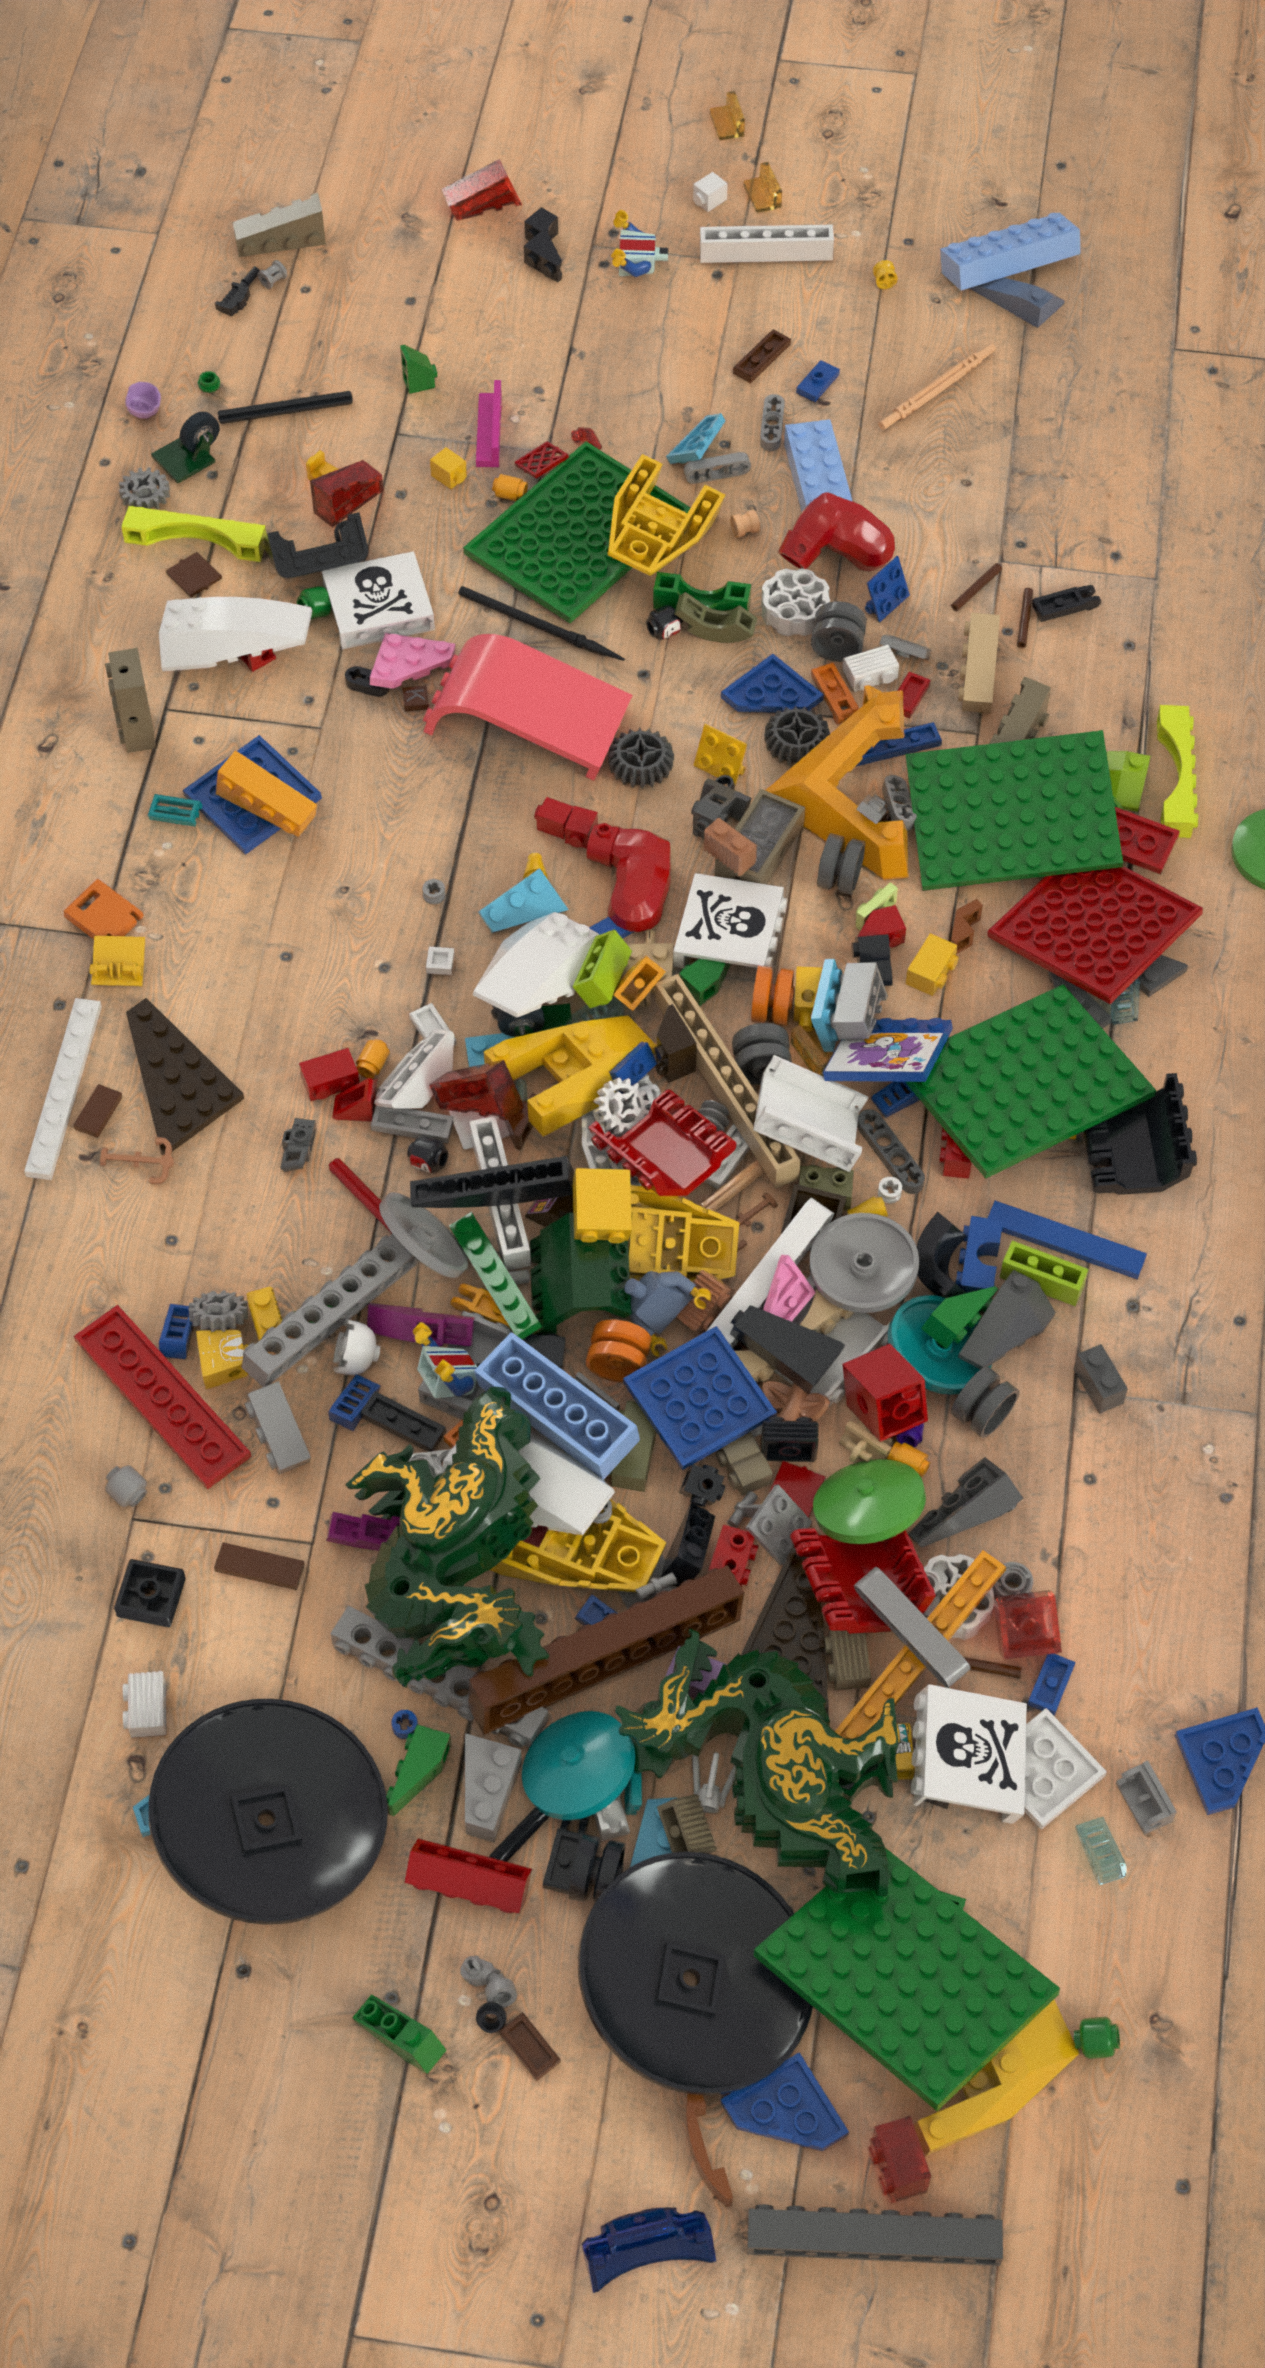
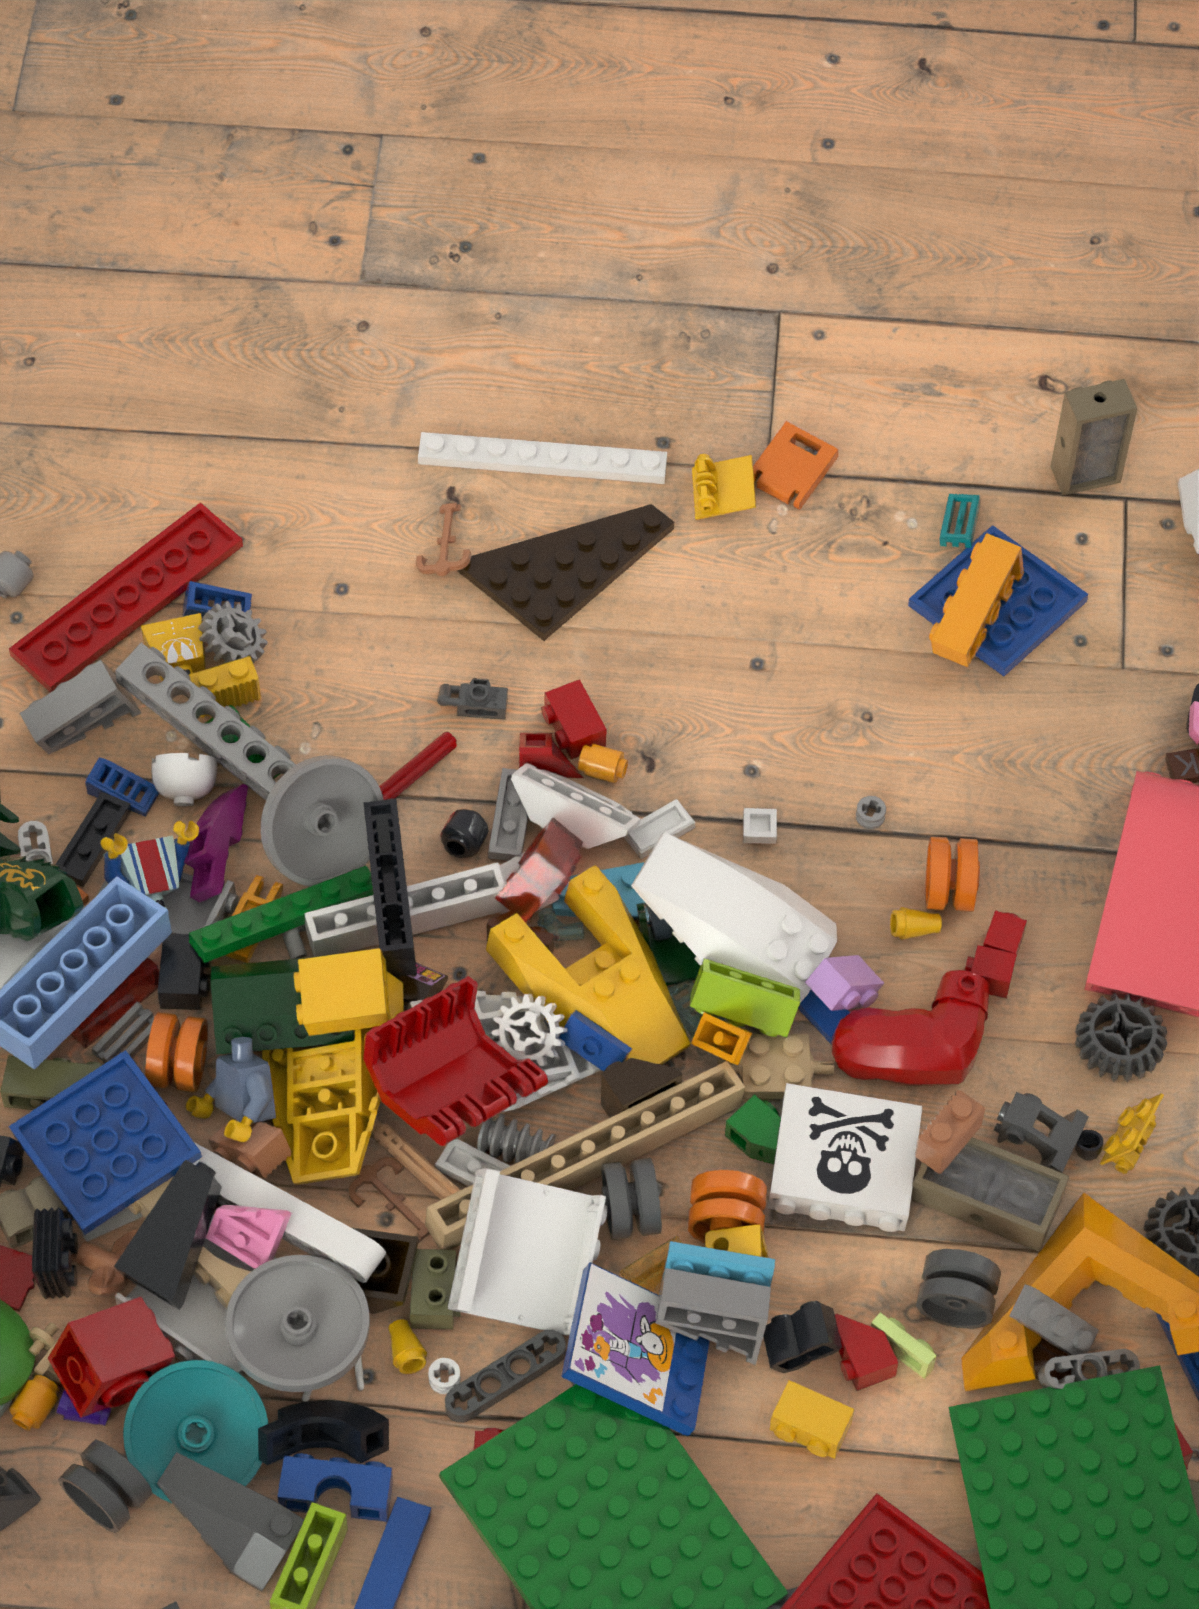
camera: 85 degrees right, 0 degrees up
reddish brown tile [73,1084,123,1138] -> none
medium azure wing [478,868,569,933] -> none
green slope [921,1286,998,1349] -> none
dark orange slope [950,899,983,954] -> none
none -> lavender brick [805,955,884,1011]
none -> orange wheel [925,837,980,912]

